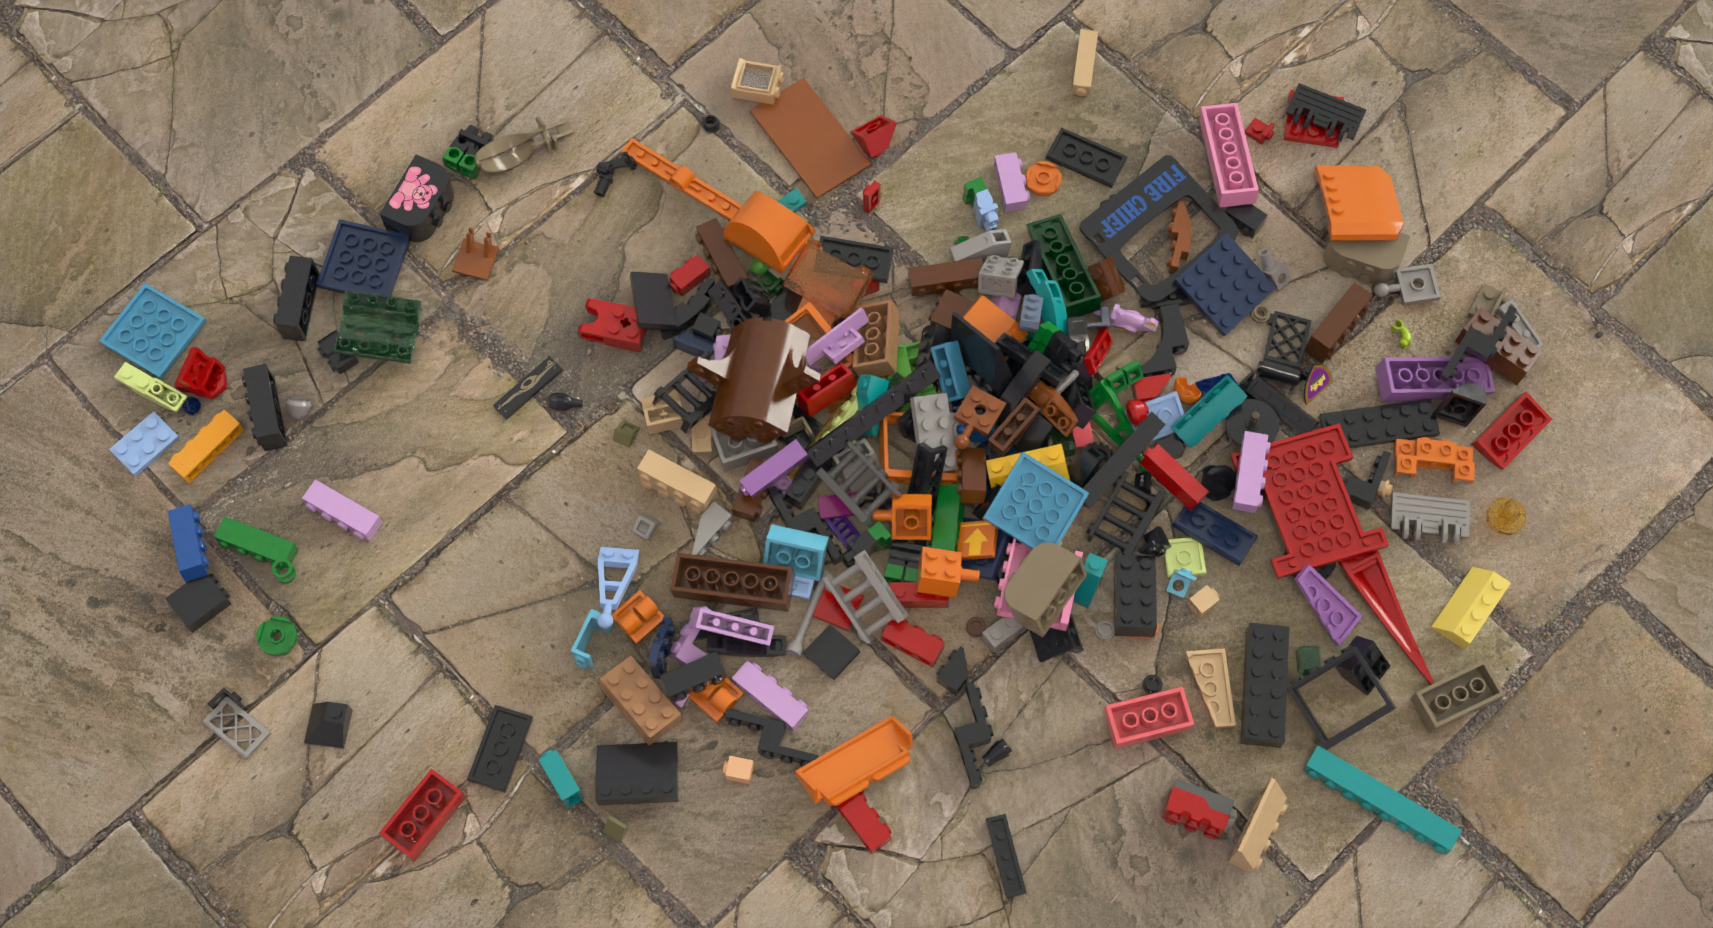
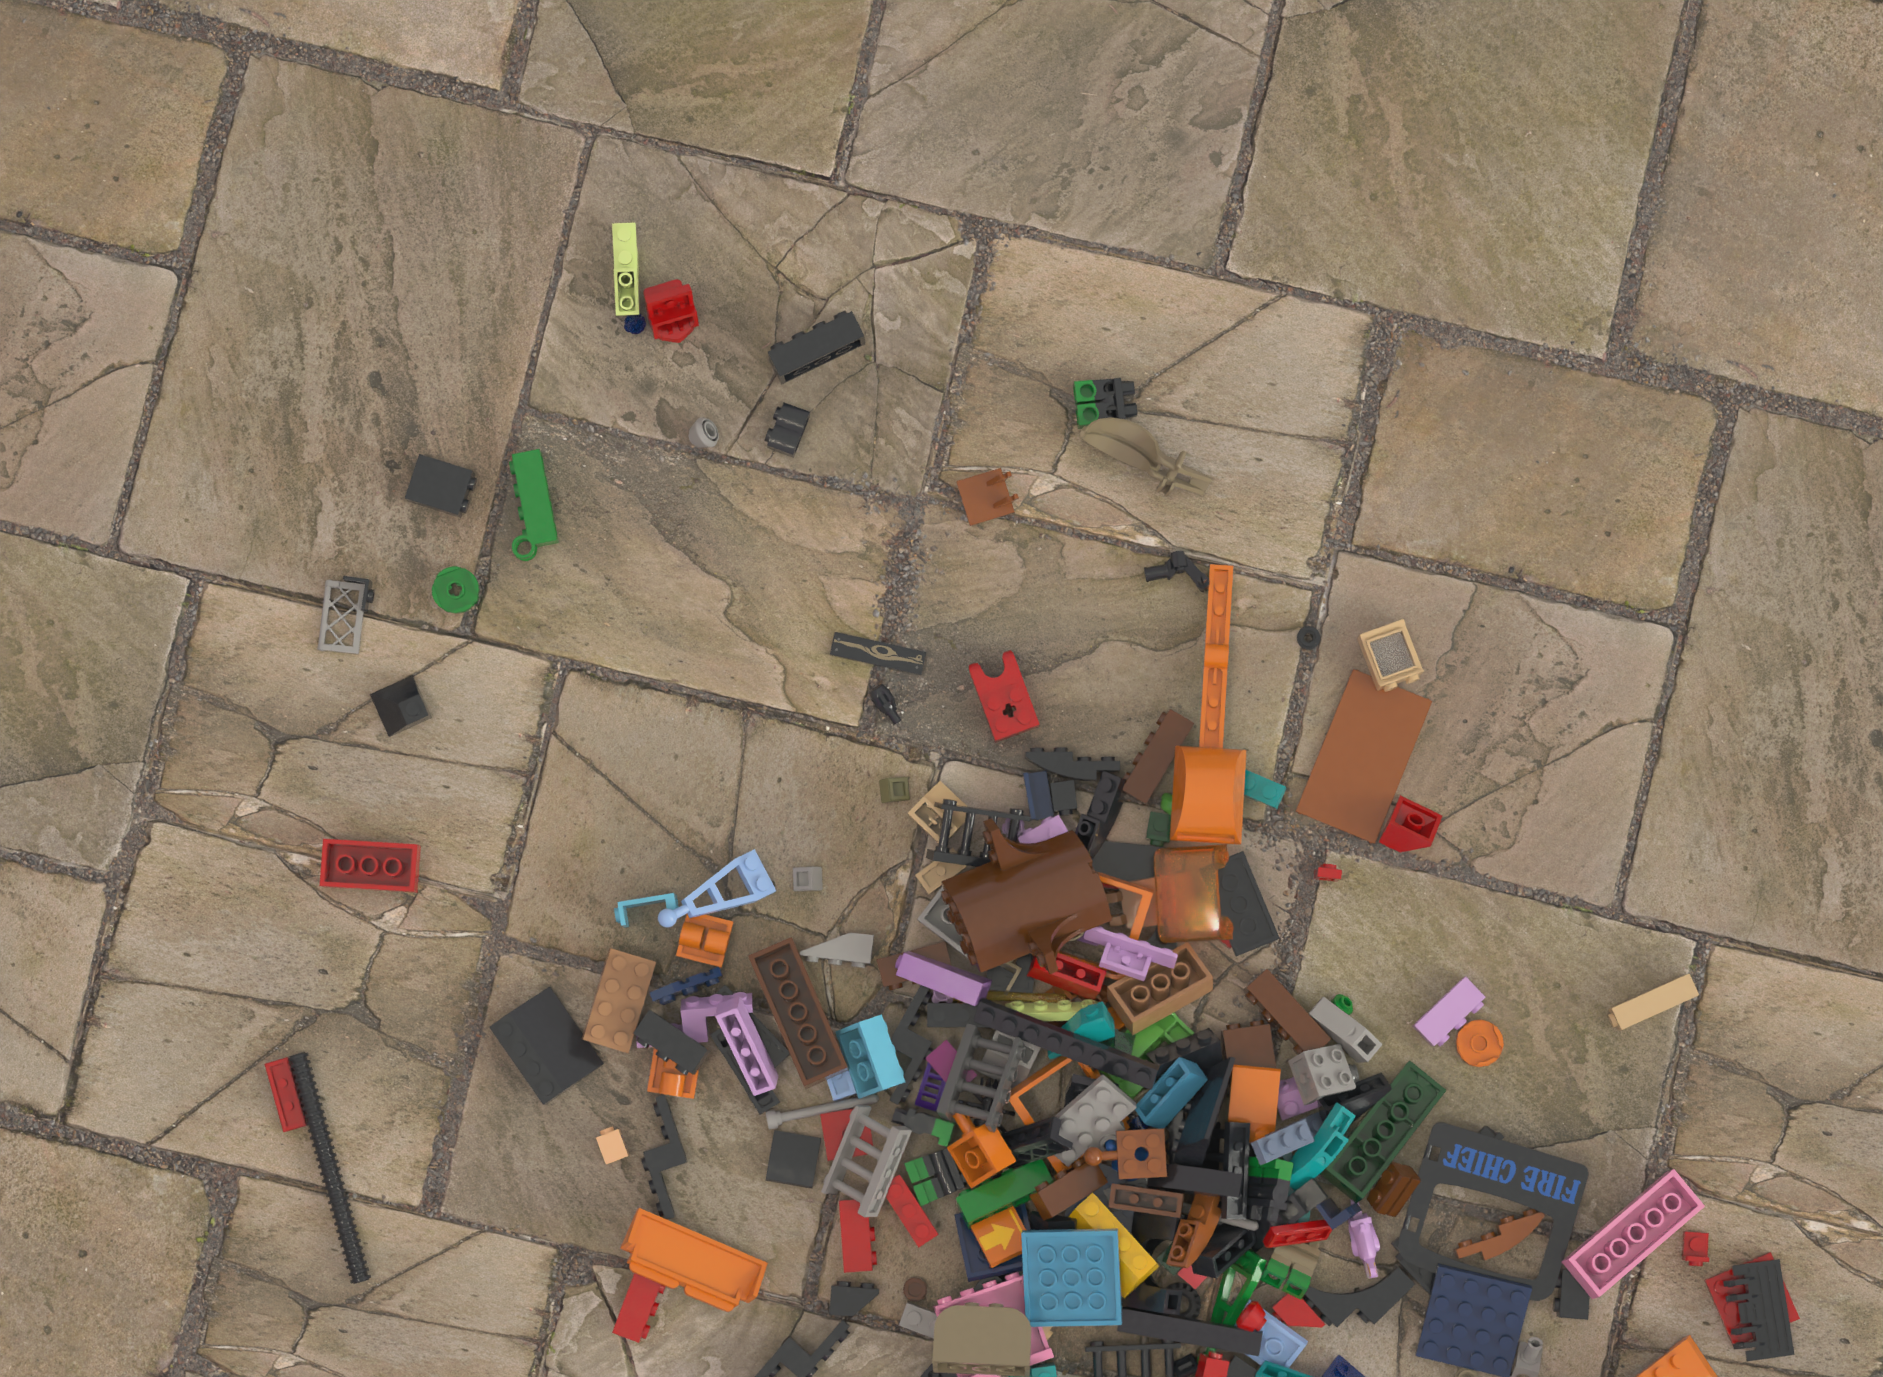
camera: 60 degrees right, 15 degrees up
dark azure plate [99,283,206,380] -> none
light blue plate [109,411,180,477] -> none
light orange brick [168,410,244,484] -> none
blue brick [168,504,210,582] -> none
black brick [242,364,288,452] -> none
lavender brick [302,479,383,541] -> none
dark blue plate [316,219,410,303] -> none
clear green slope [334,290,421,364] -> none
black brick [380,154,454,242] -> none
black tile [467,705,533,793] -> none
teal brick [539,750,584,809] -> none
olive slope [604,816,628,842] -> none
black tile [630,271,676,330] -> none
tan brick [637,450,718,516] -> none
red brick [669,255,711,297] -> none
black brick [732,277,771,316] -> none
lavender brick [732,661,809,732] -> none
orange brick [917,547,980,598] -> none
light blue hips [963,177,999,232] -> none
black tile [1046,127,1127,188] -> none
orange hair [1173,377,1202,404] -> none

